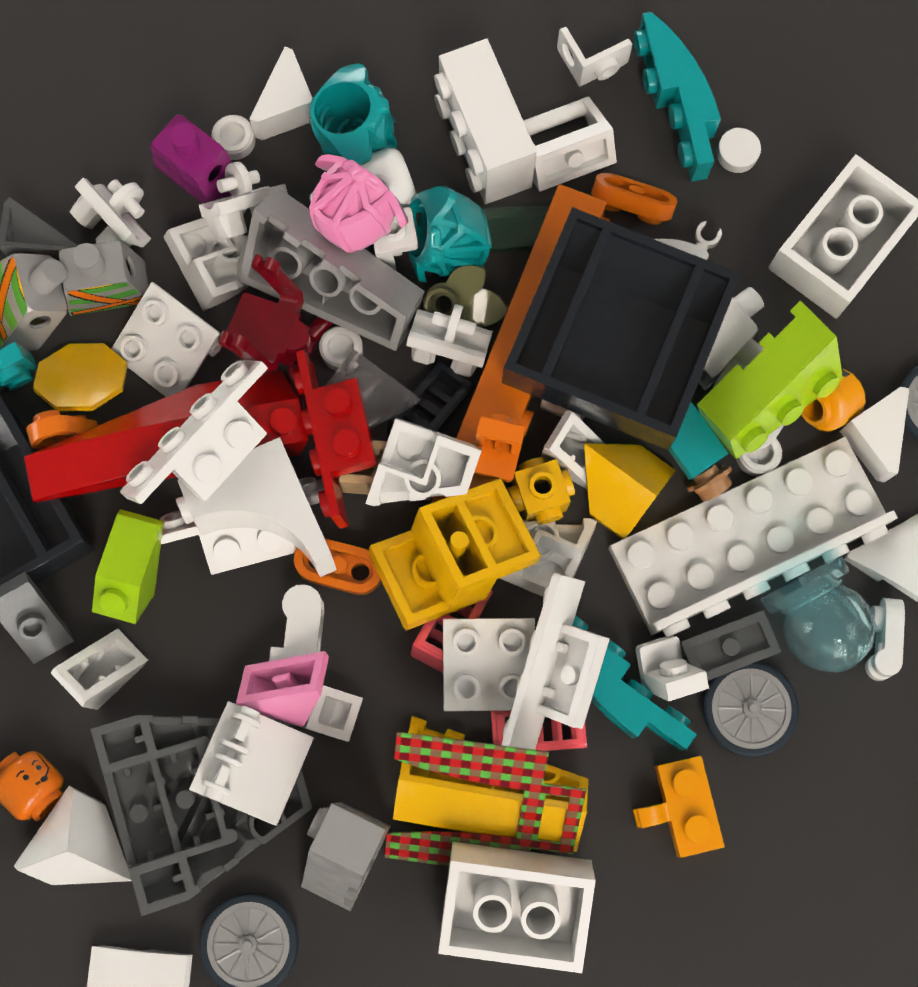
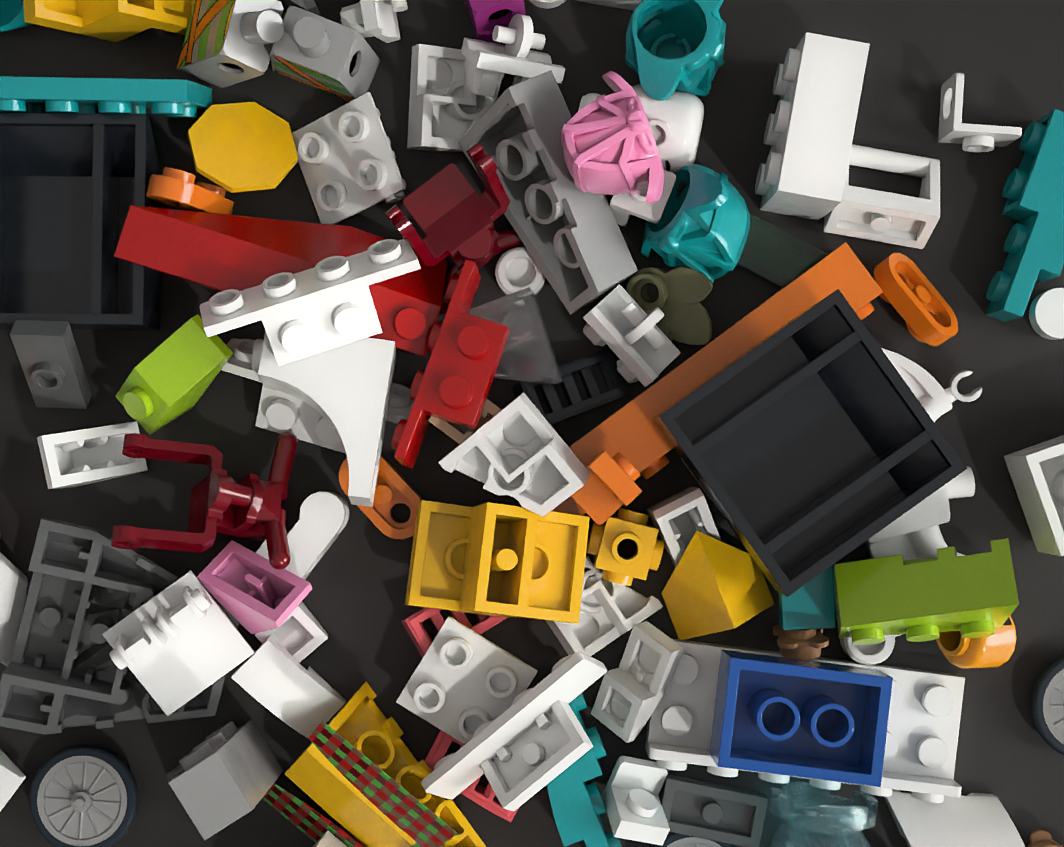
camera: 35 degrees right, 10 degrees up
white slope [839,387,909,482] -> none
none -> dark red piece [111,432,298,570]
none -> white slope [231,636,346,738]
none -> white slope [591,621,685,743]
none -> blue brick [709,650,893,787]

